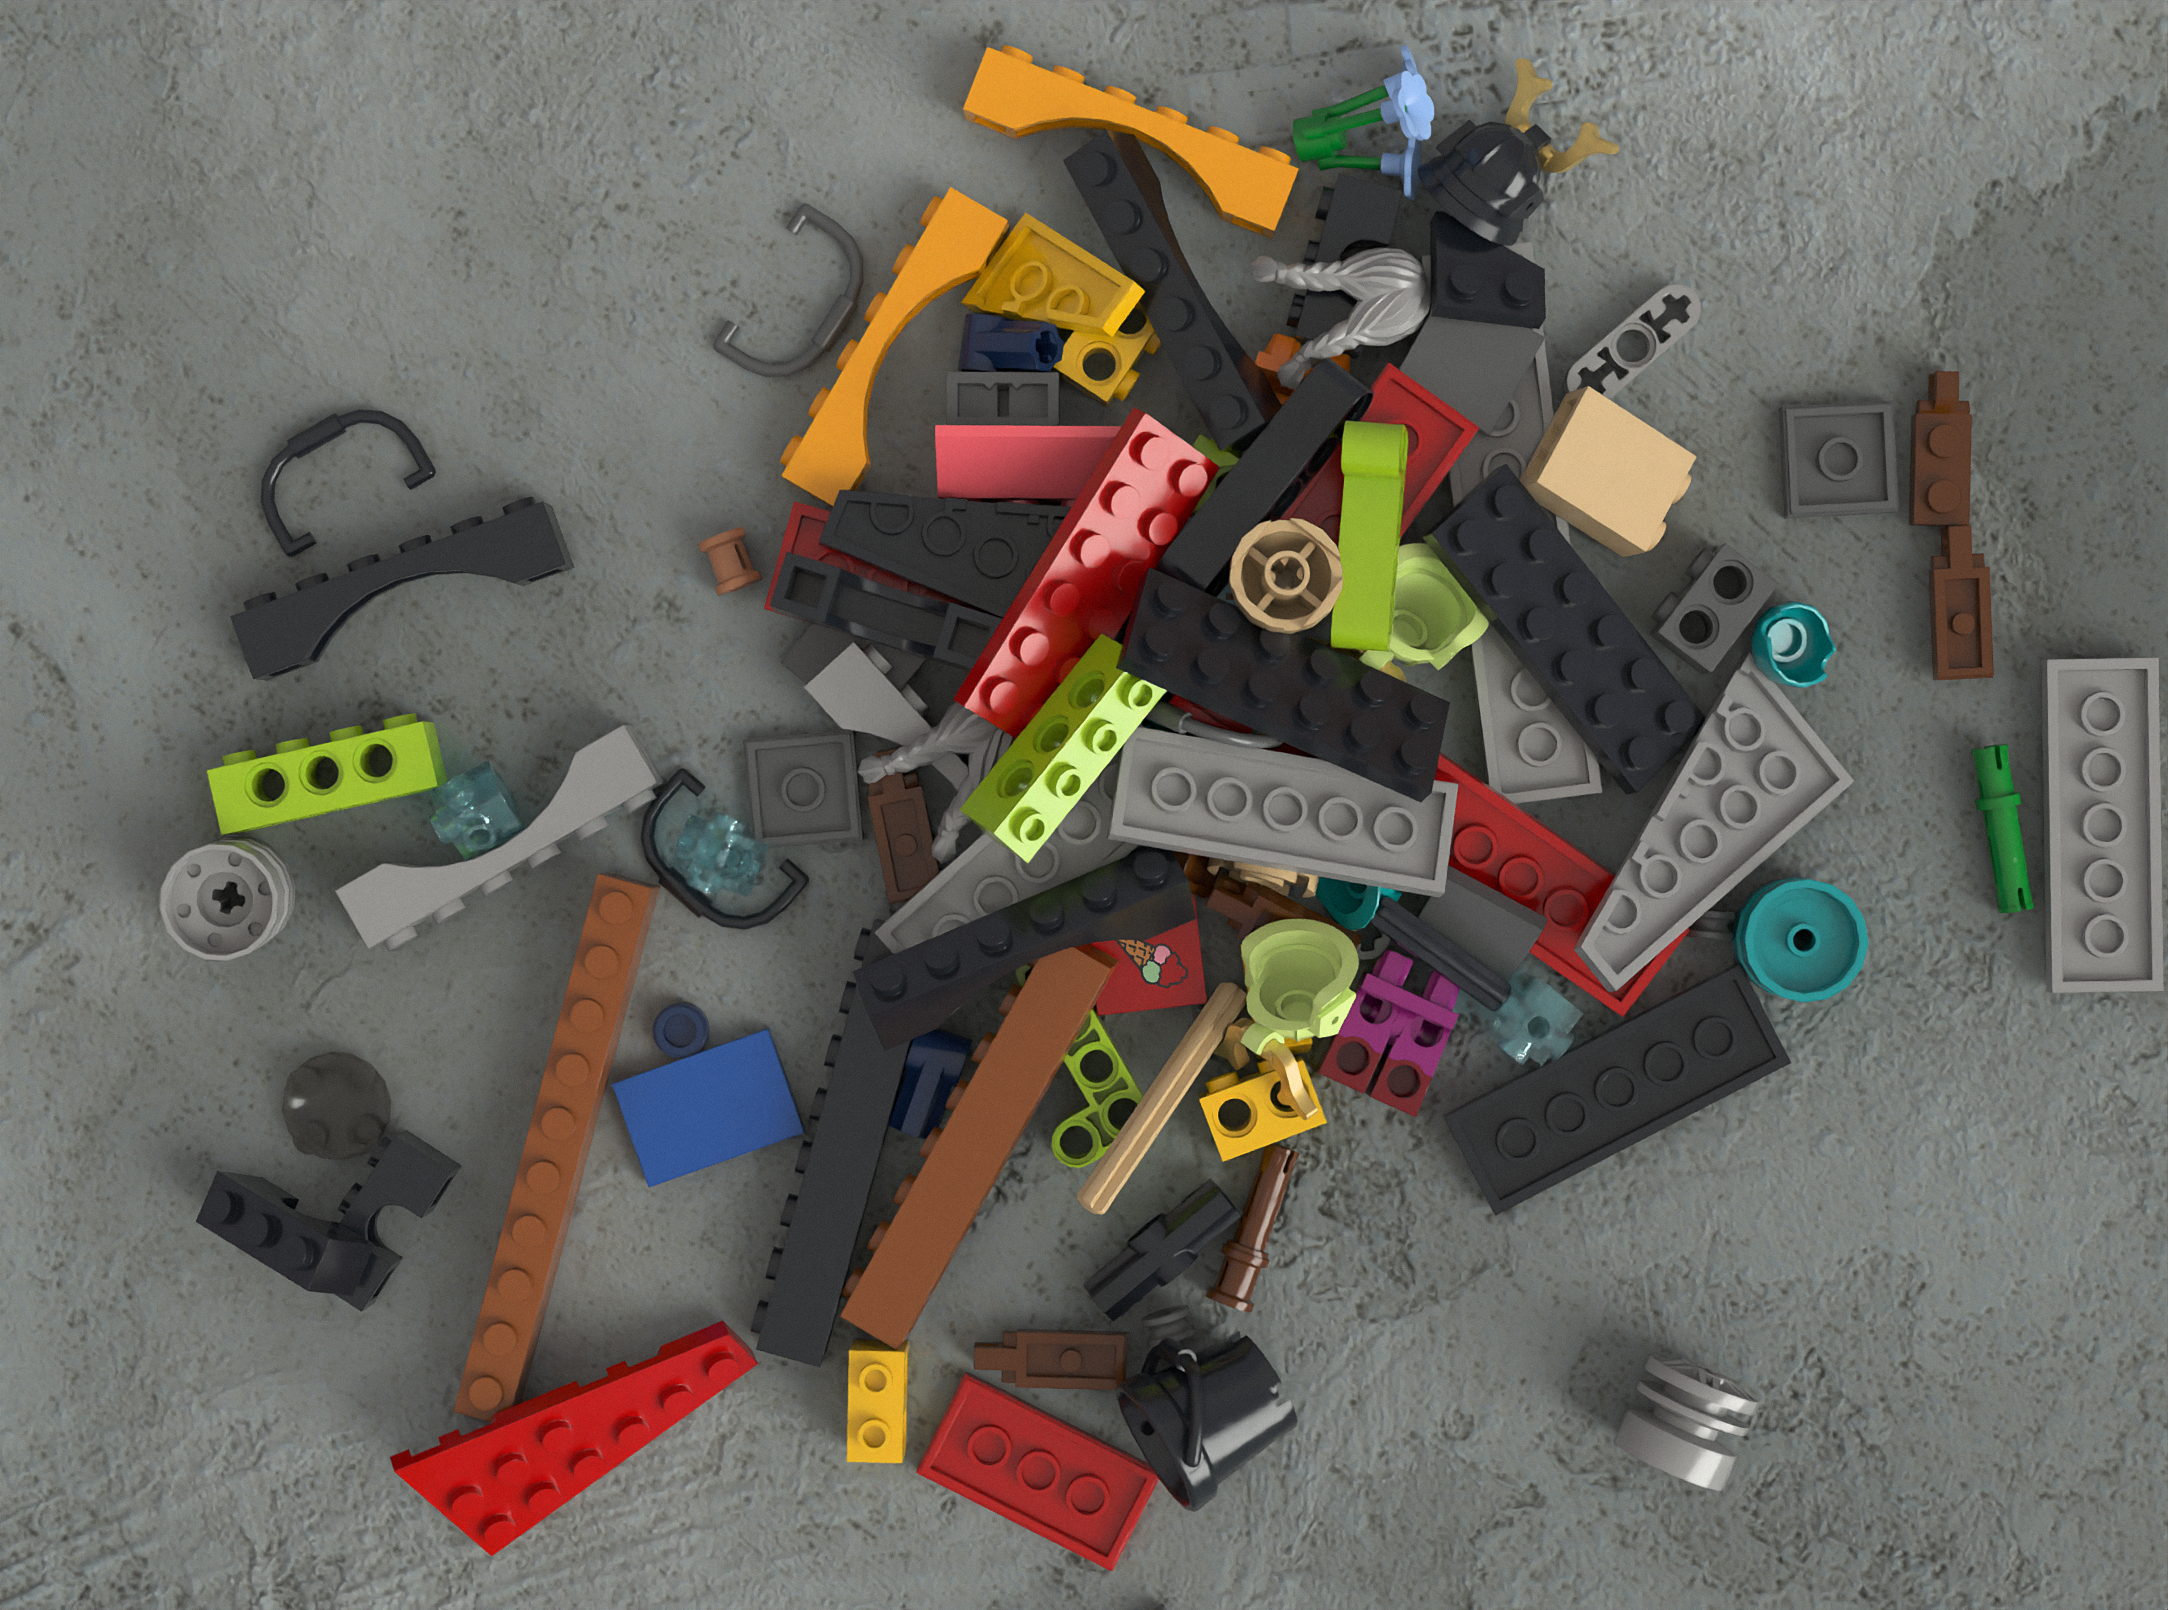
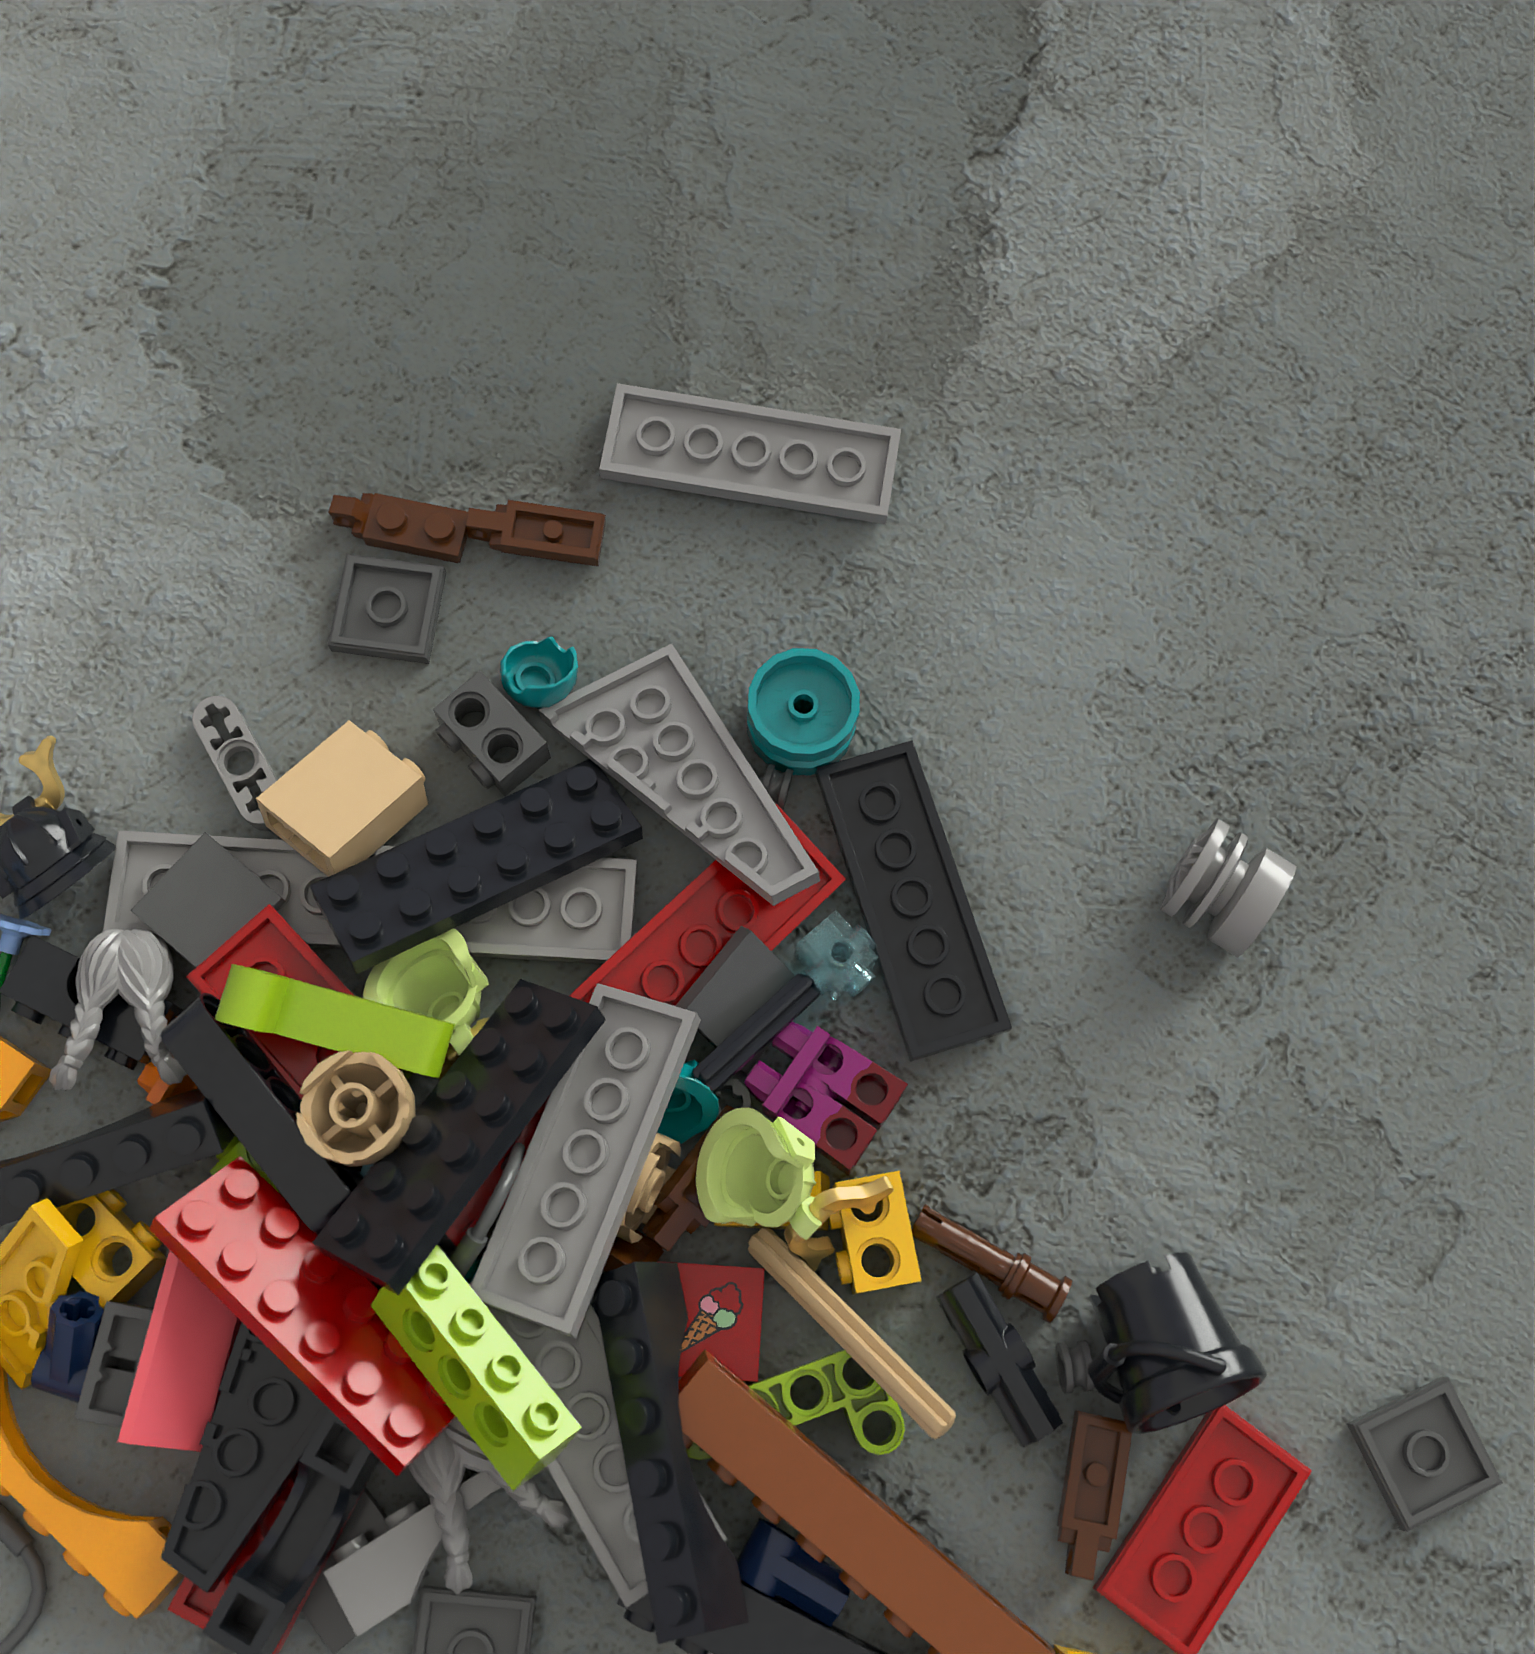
camera: 85 degrees left, 15 degrees down
reddish brown hinge [867,747,940,905] -> none
black wing [1430,211,1546,329] -> none
green pin [1971,744,2034,913] -> none

